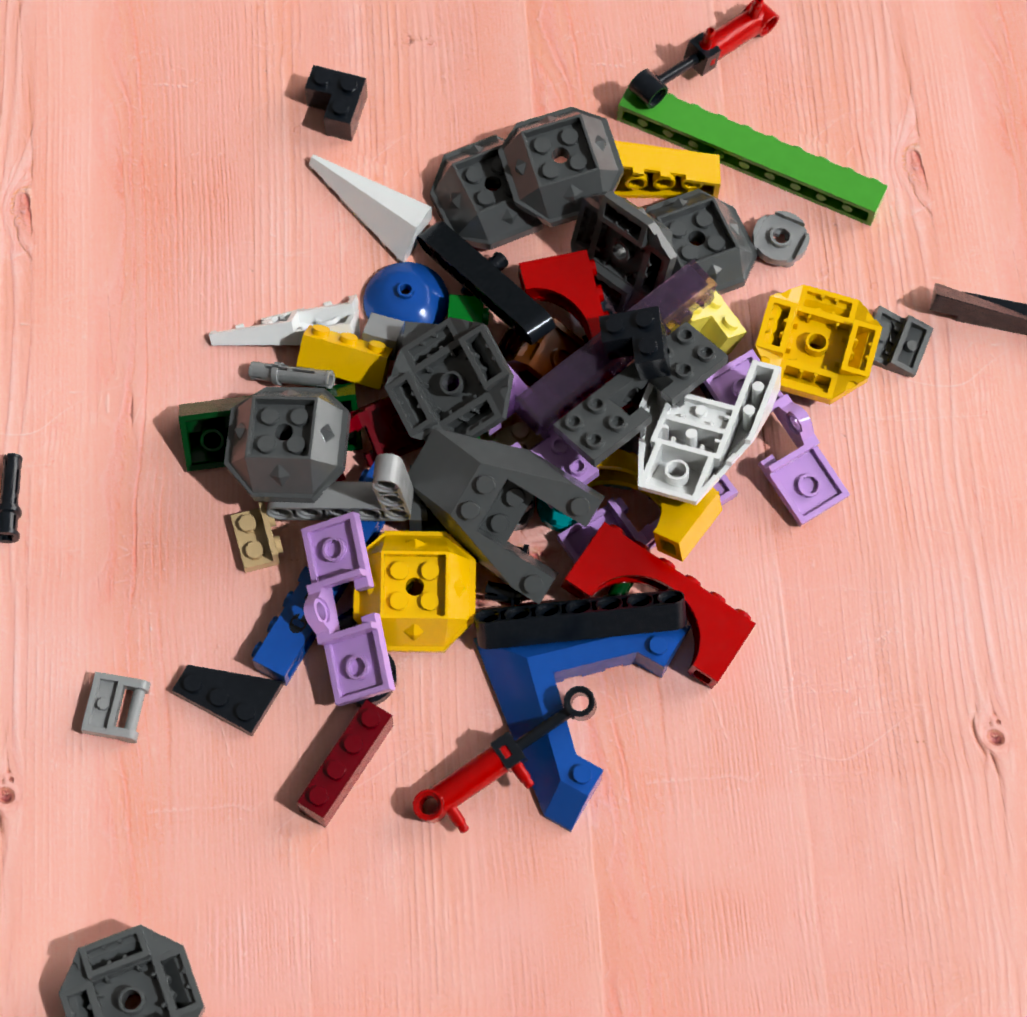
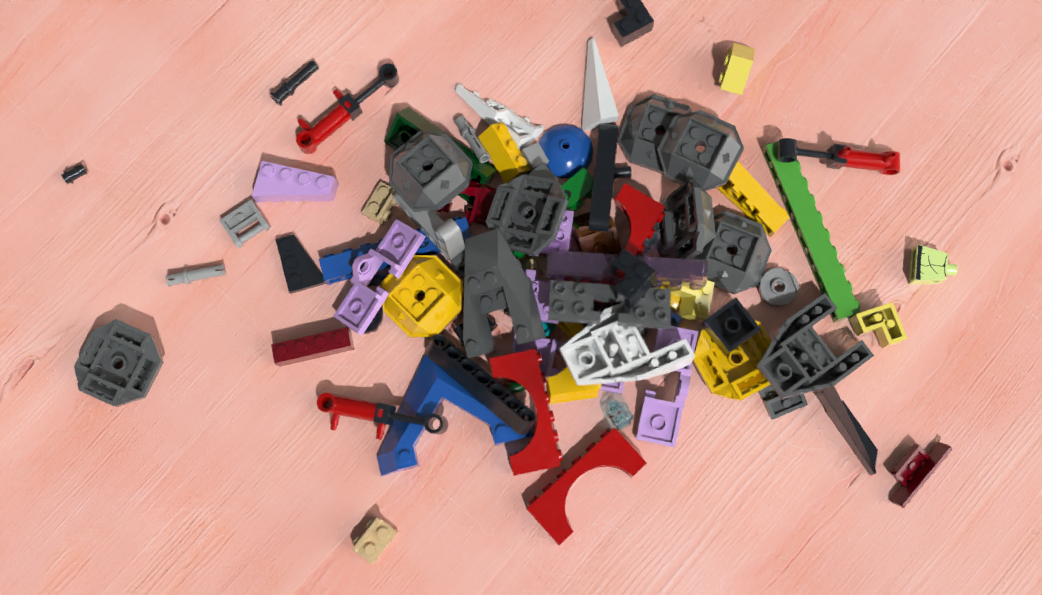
camera: 50 degrees right, 10 degrees up
none -> light grey pin [166,264,226,286]
none -> lavender wedge [252,161,338,203]
none -> piece [296,63,399,154]
none -> tan bracket [352,517,398,565]
none -> red arch [527,428,647,545]
none -> clear light blue head [604,400,633,431]
none -> black brick [701,297,761,356]
none -> light yellow brick [718,43,755,95]
none -> dark grey wedge [757,293,874,399]
none -> light yellow brick [850,302,908,349]
none -> yellowish green torso [909,245,958,285]

